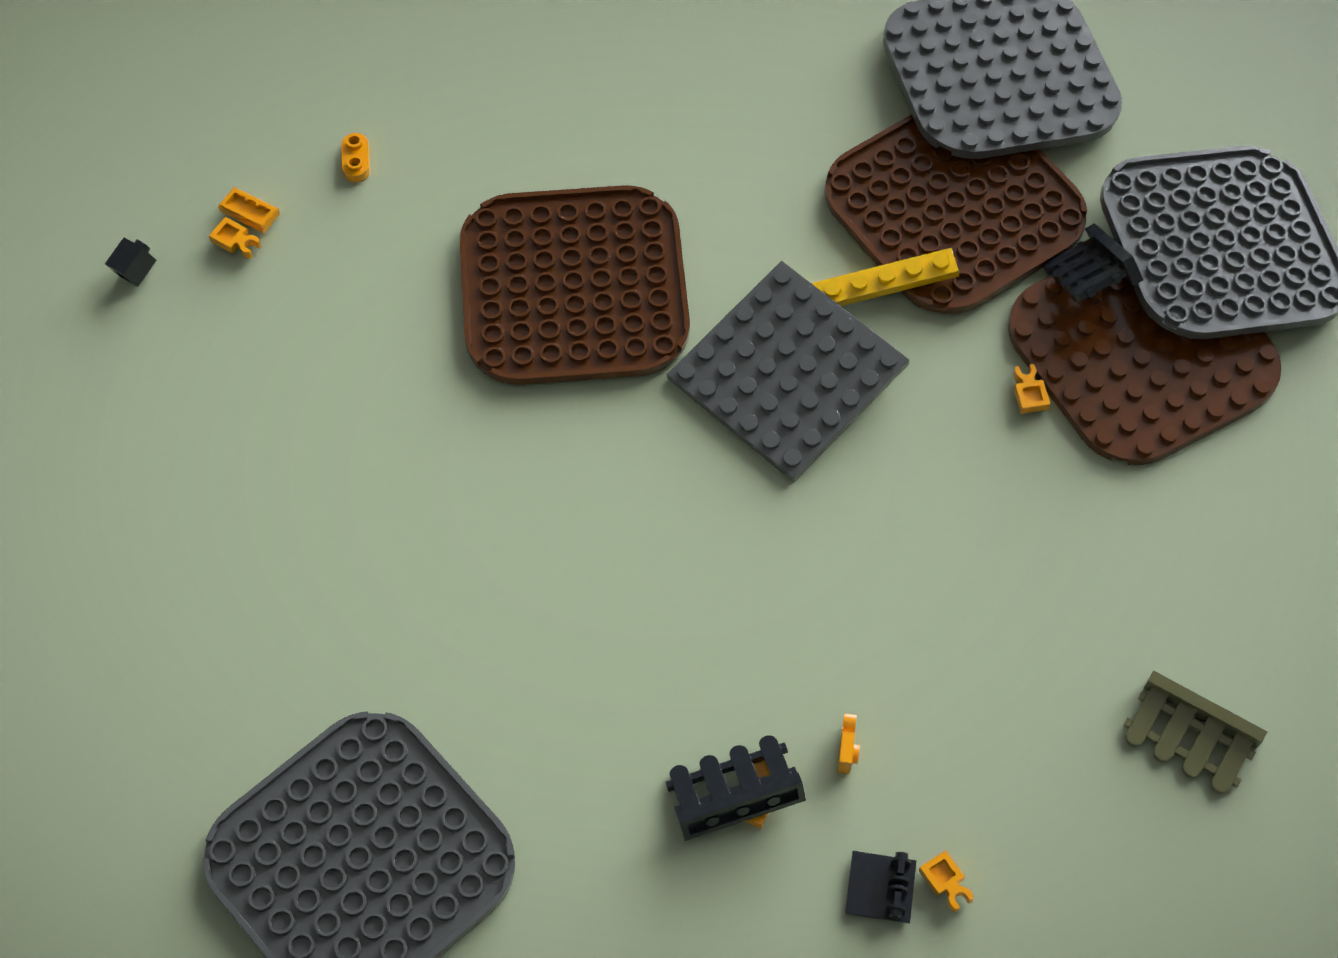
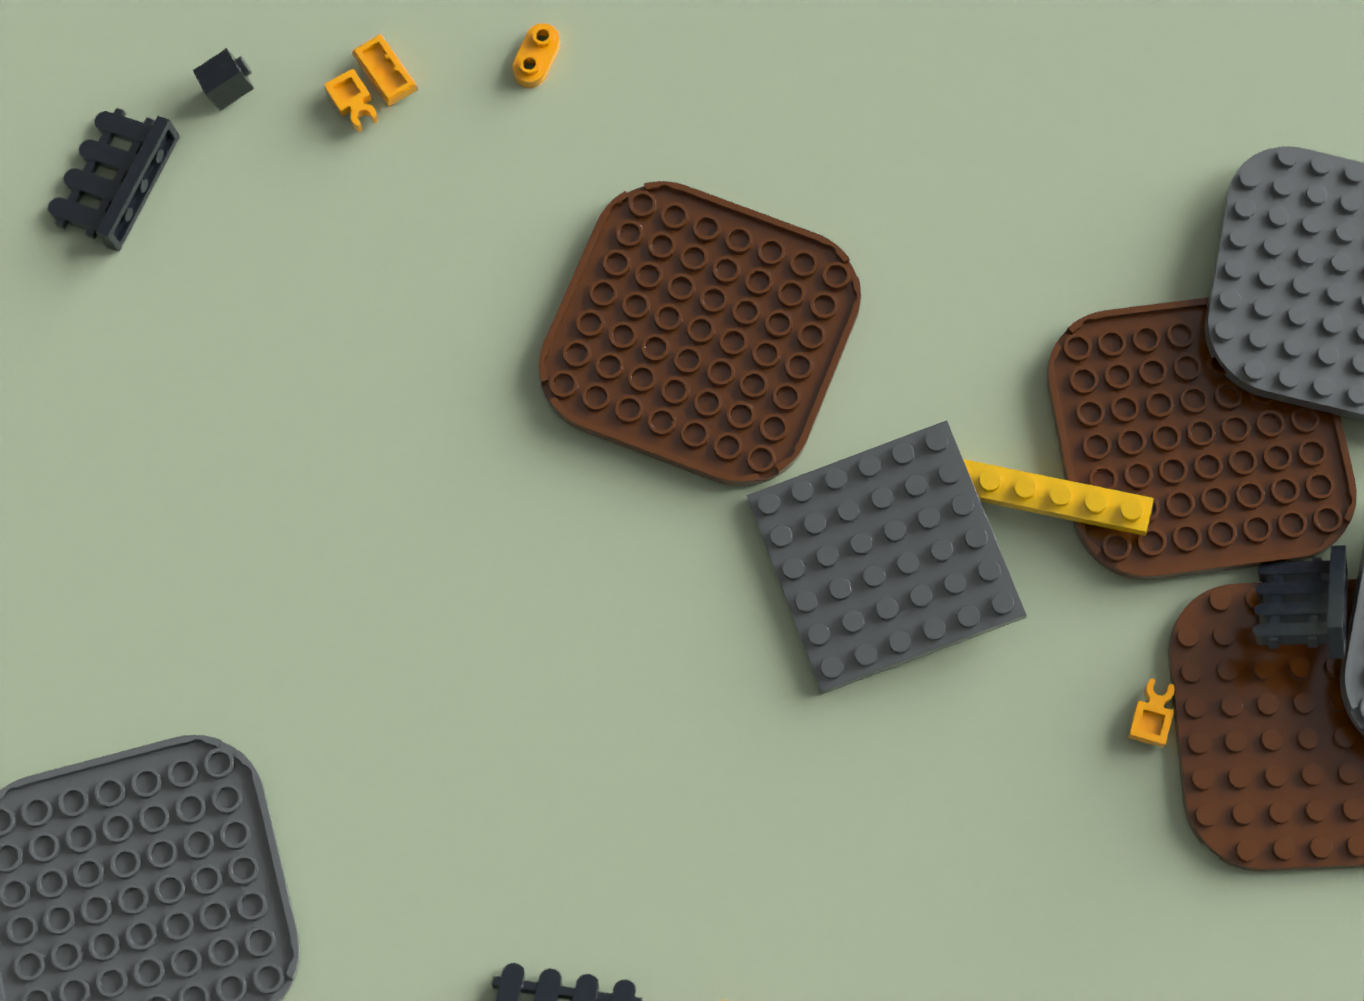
camera: 25 degrees right, 10 degrees up
none -> black fence [48,108,180,252]

